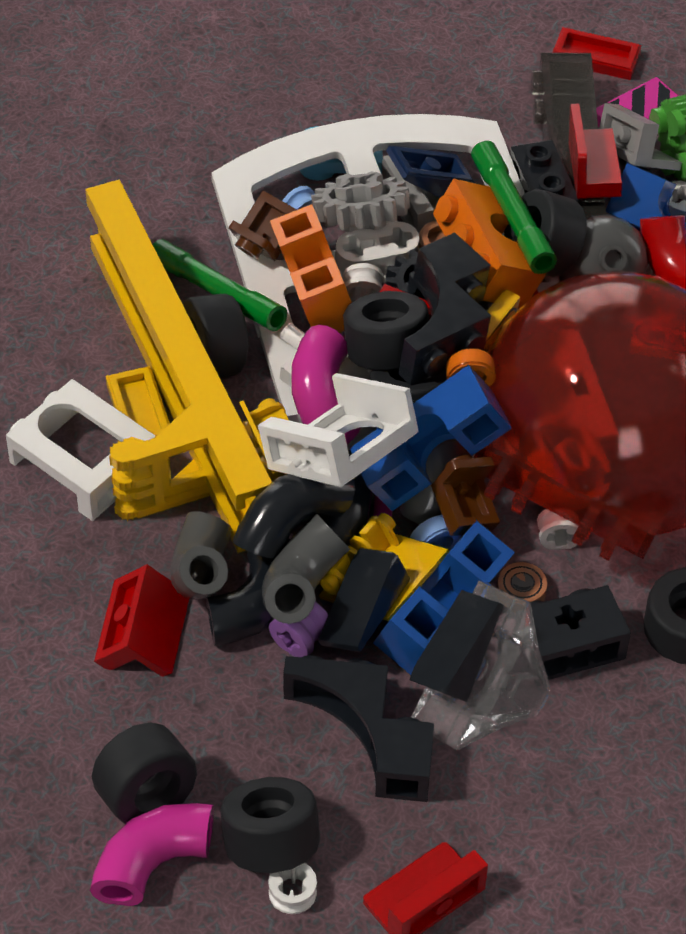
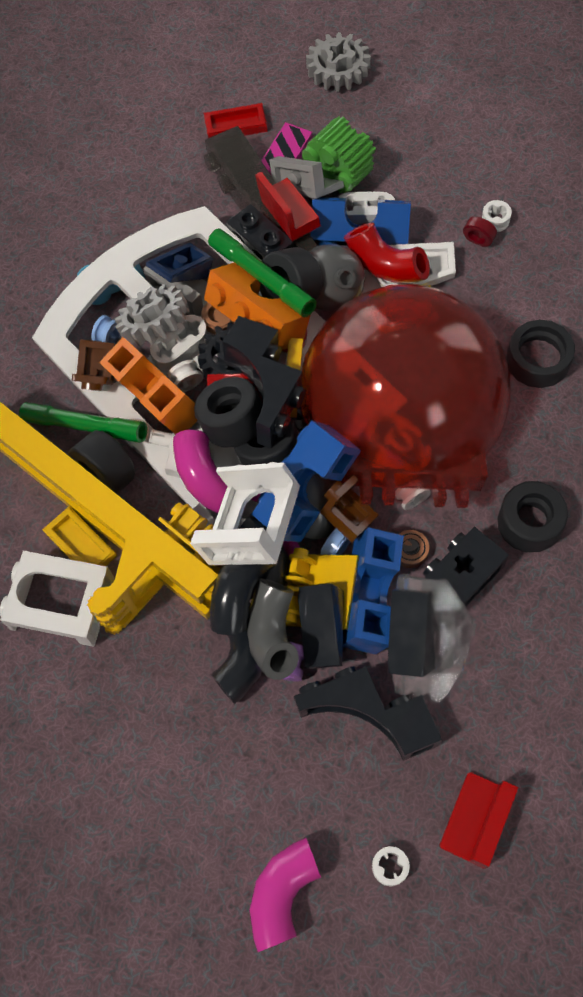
camera: 20 degrees left, 15 degrees up
black tyre [91,722,197,824] -> none
red panel [94,564,189,677] -> none
dark grey cylinder [170,511,233,600] -> none
black tyre [220,777,320,873] -> none
orange tile [446,349,496,387] -> none

